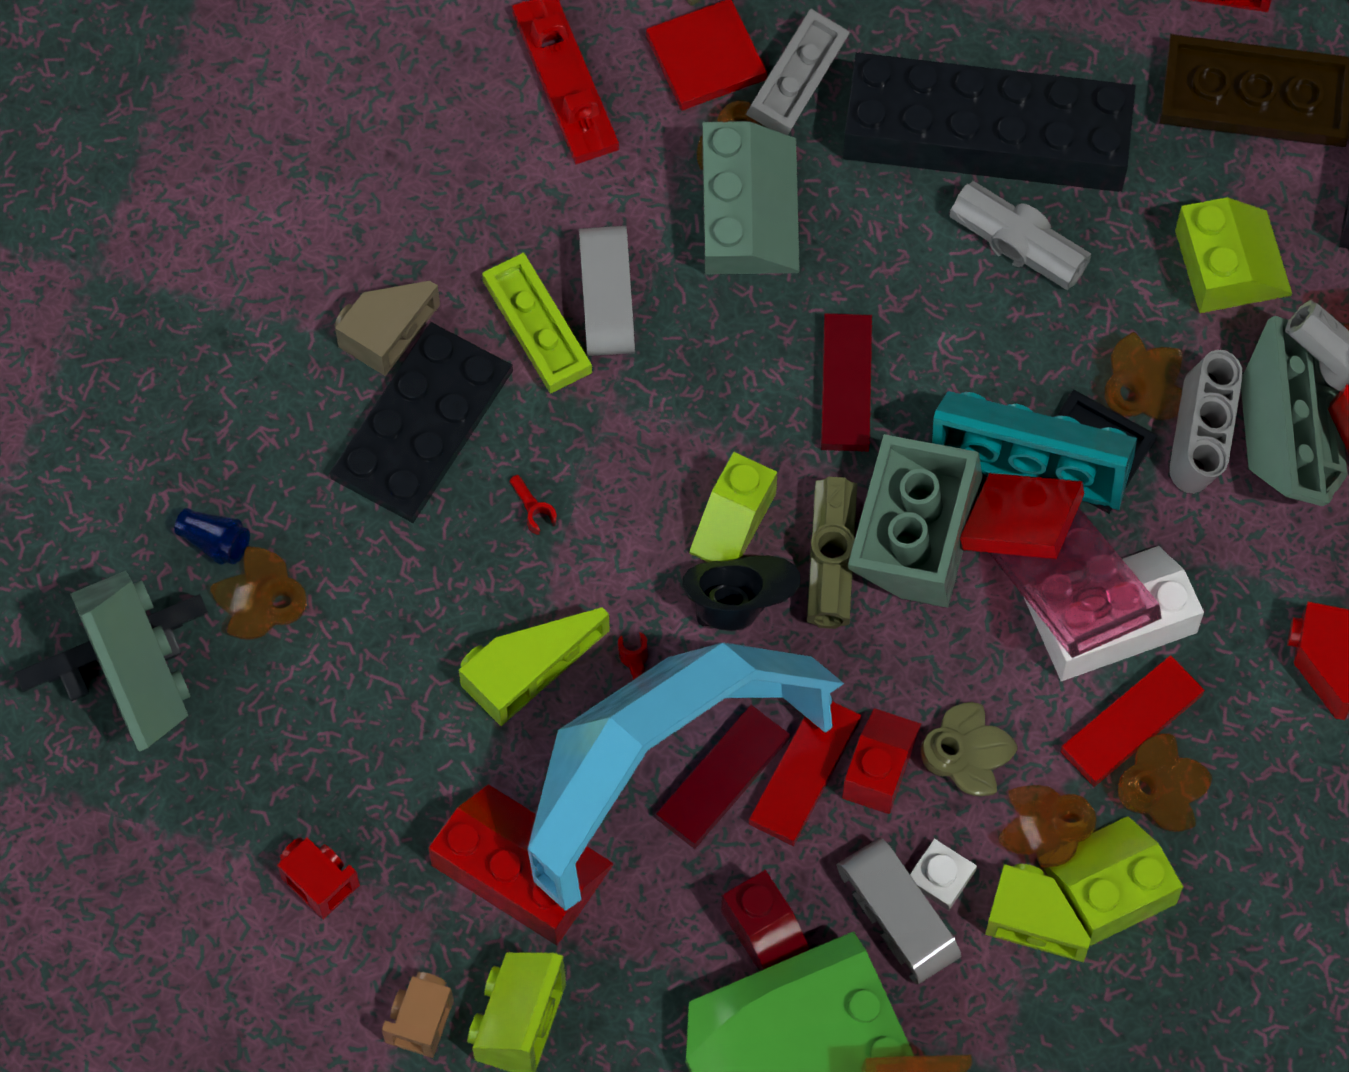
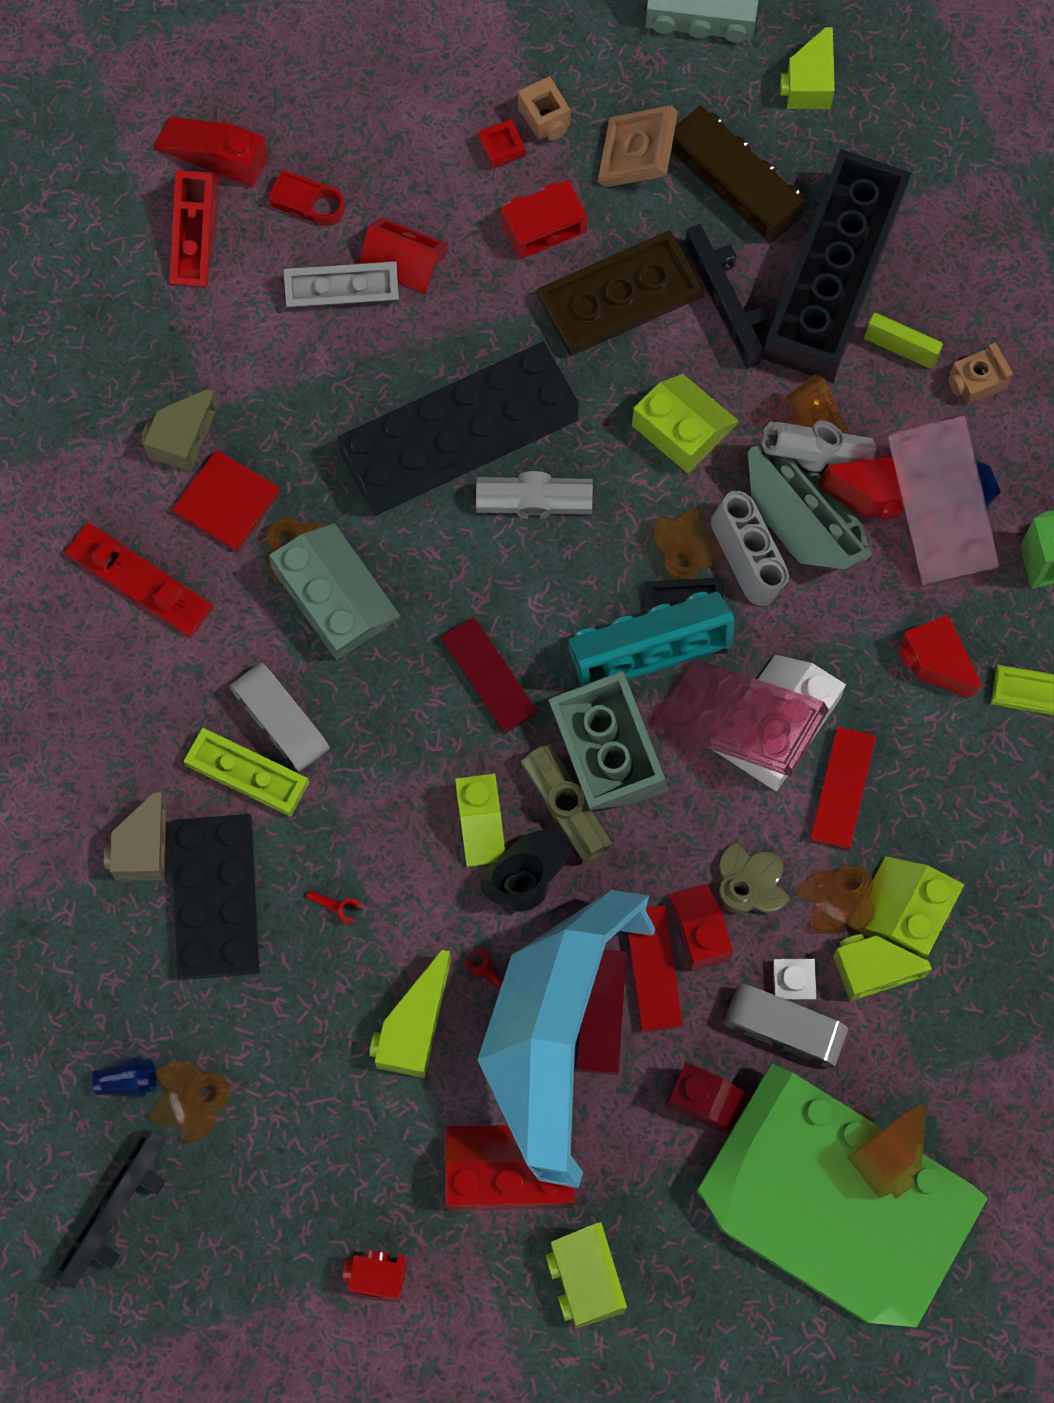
camera: 35 degrees left, 5 degrees up
sand green slope [70,571,191,752] -> none
medium nougat brick [382,972,454,1058] -> none
light grey plate [746,8,850,135] -> none
red tile [960,473,1085,559] -> none
clear orange plate [1118,733,1212,832] -> none

